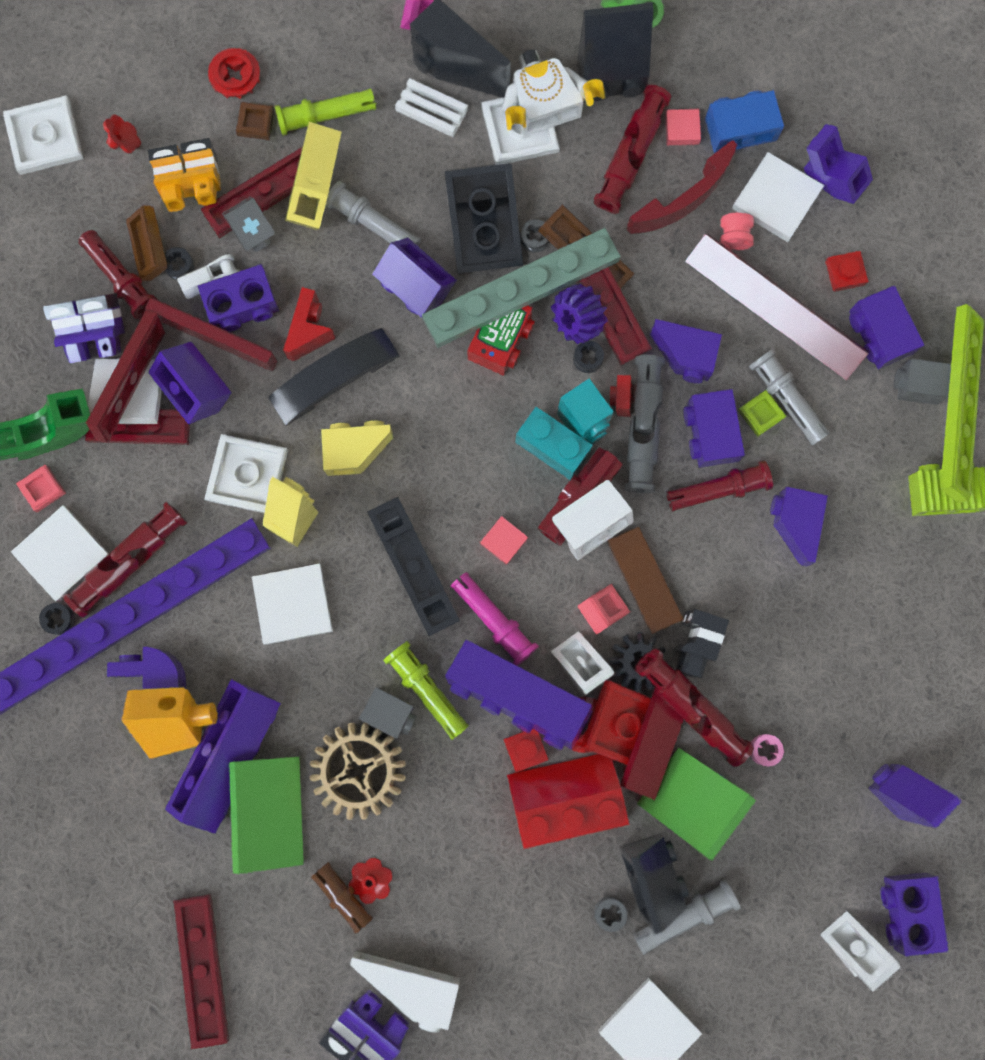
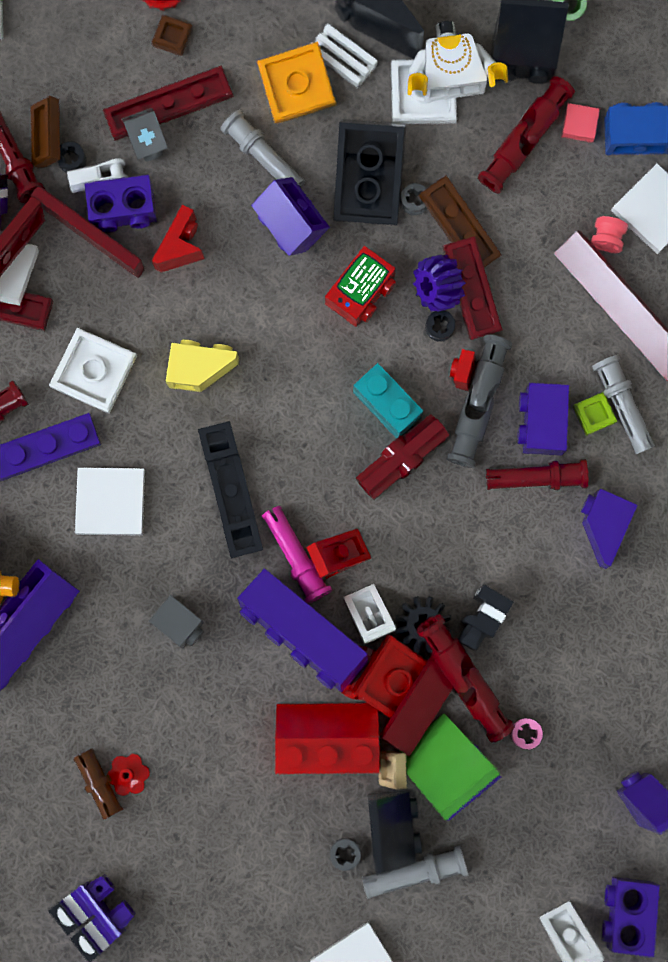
camera: 15 degrees right, 0 degrees up
red plant [103,114,141,153] -> none
light orange hips [147,138,221,212] -> none
dark purple brick [148,342,232,424] -> none
bright green tile [229,757,304,874] -> none
light yellow slope [263,476,319,547] -> none
black slope [268,328,400,426] -> none
lime pin [275,88,376,136] -> none
light yellow slope [285,122,341,230] -> none
tan gear [310,723,406,820] -> none
white slope [350,951,460,1032] -> none
lime pin [383,641,469,740] -> none
sand green plate [422,228,621,348] -> none
coral tile [480,516,528,565] -> none
red plate [503,729,548,773] -> none
white panel [552,480,634,561] -> none
teal brick [557,378,613,445] -> none
coral slope [578,584,630,634] -> none
reddish brown tile [607,526,684,635] -> none
dark red slope [627,140,737,234] -> none
dark purple slope [650,319,722,384] -> none
none -> light orange tile [257,42,336,124]
none -> red slope [306,528,371,579]
none -> tan tile [379,750,407,789]

